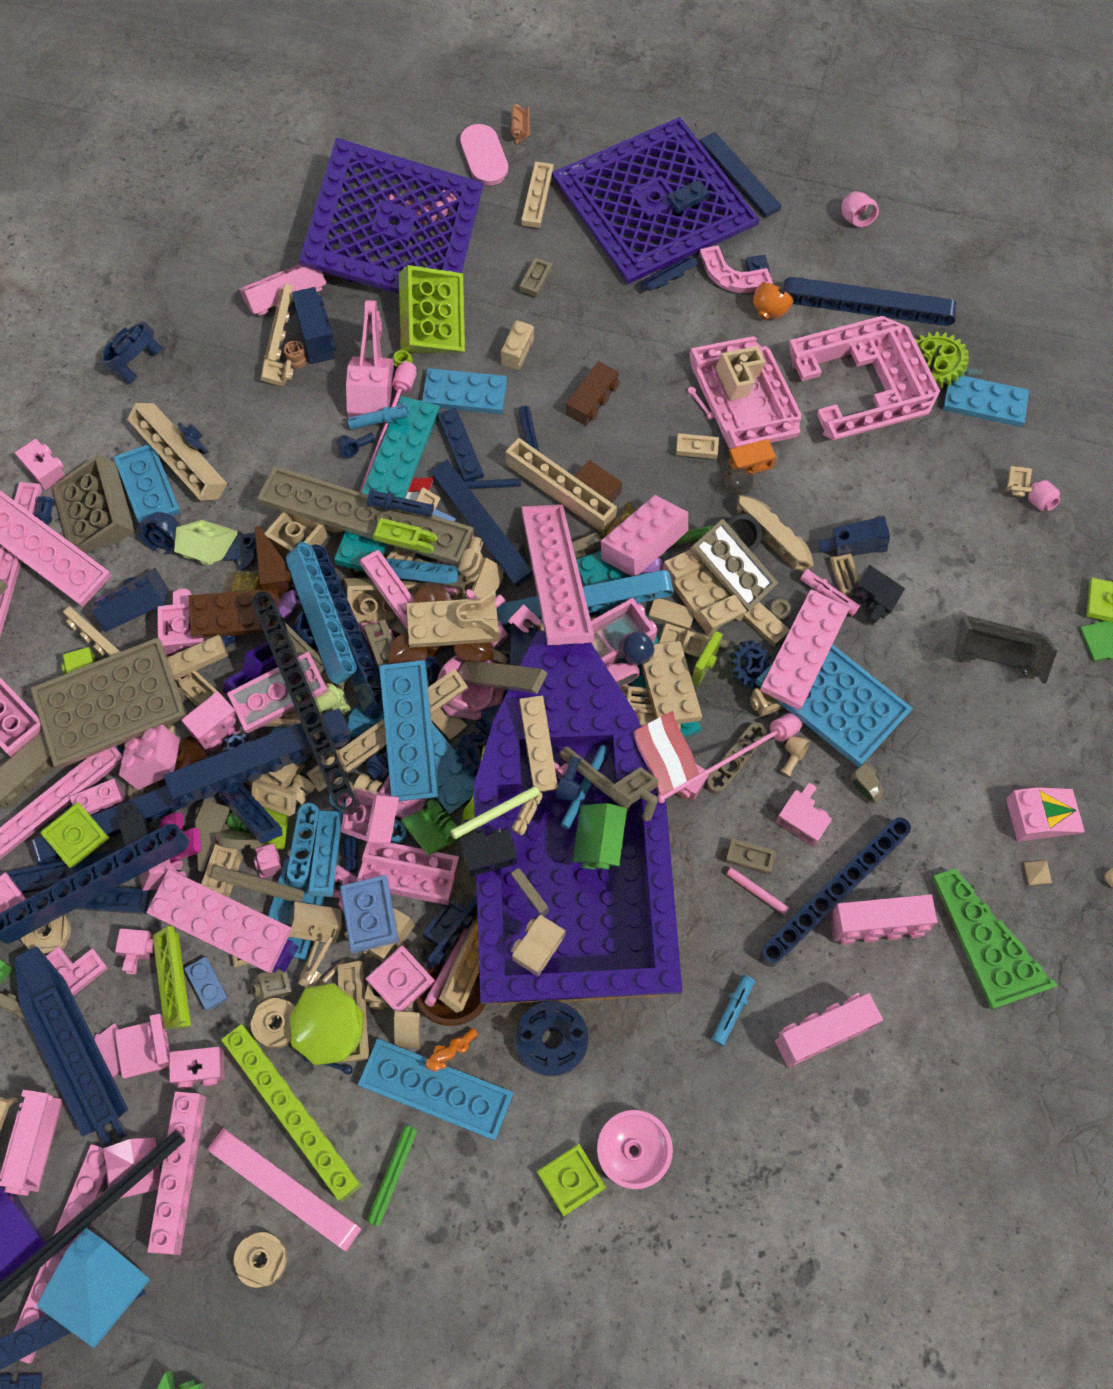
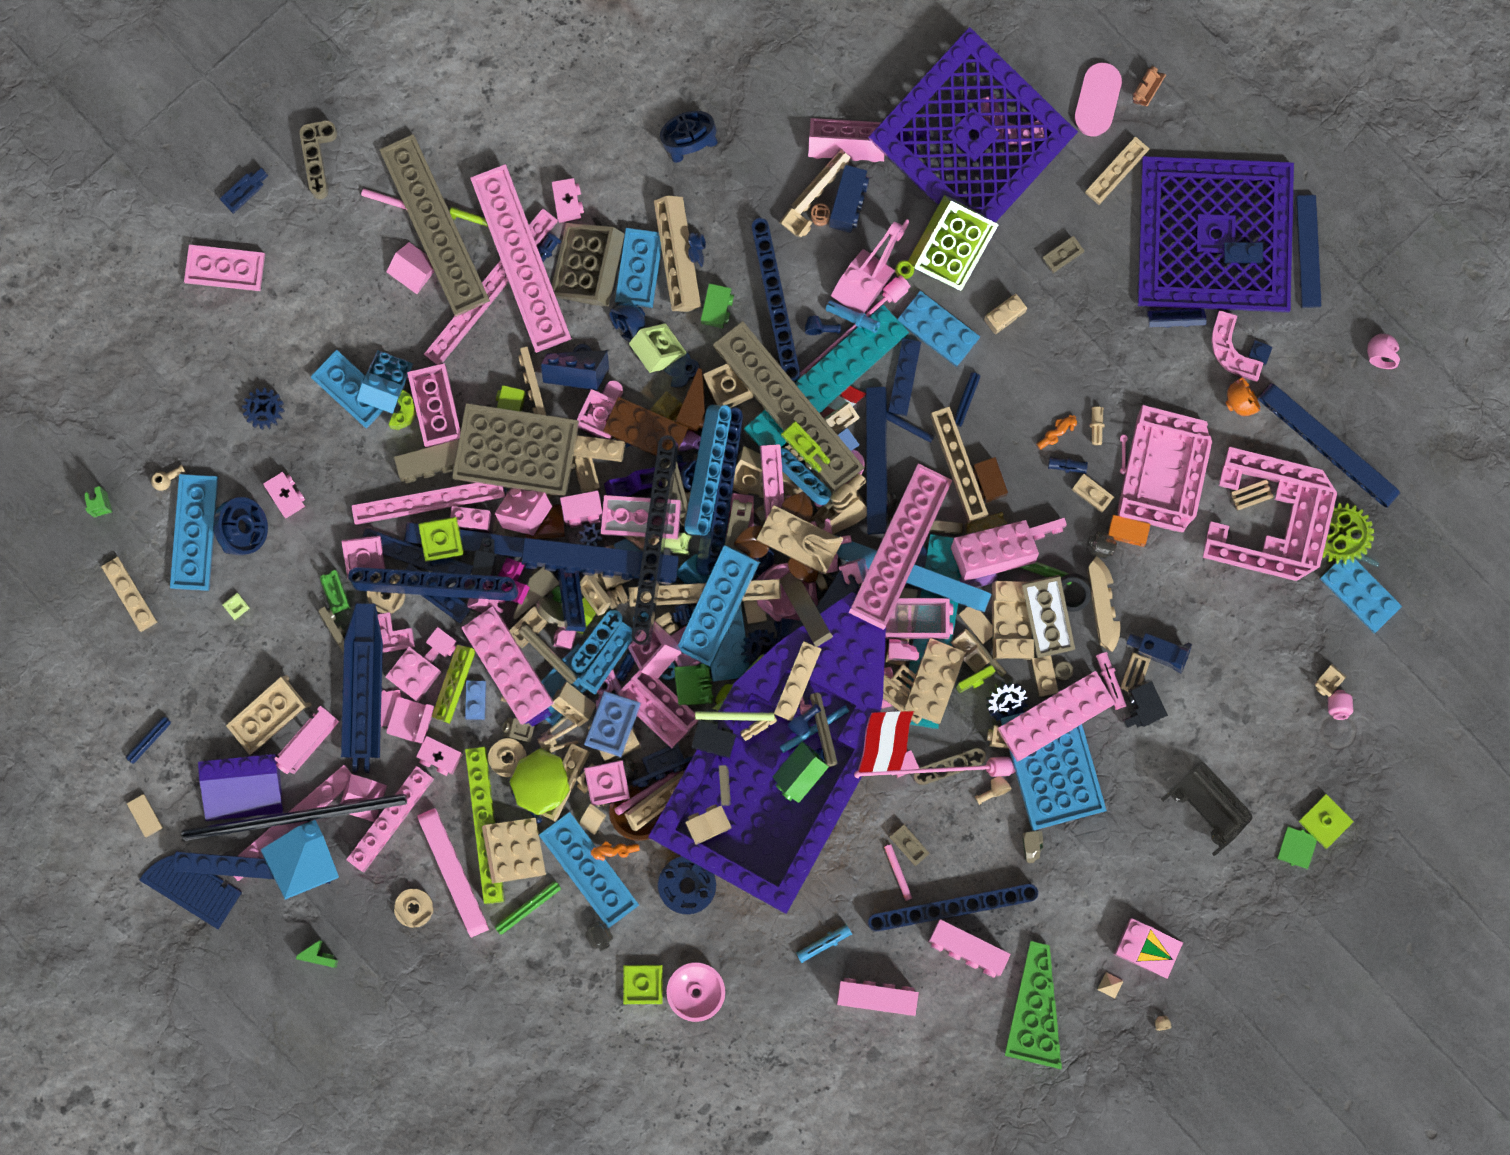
camera: 35 degrees right, 15 degrees up
dark blue pin [367,488,434,518] -> none
reddish brown brick [566,361,620,426] -> none
dark tan plate [609,767,659,821] -> none
dark blue hair [619,632,655,665] -> none
tan brick [715,346,766,401] -> none
bright pink hinge [775,783,832,847] -> none
none -> bright pink brick [386,647,442,702]
none -> tan plate [482,818,546,884]
none -> clear smoke head [585,921,613,952]
none -> bright green brick [701,284,734,328]
none -> dark blue beam [752,218,800,383]
none -> bright pink plate [1030,518,1067,540]
none -> orange animal [1036,415,1077,450]
none -> dark blue pin [1048,457,1088,474]
none -> tan axle [1090,407,1105,445]
none -> tan tile [1230,480,1274,511]

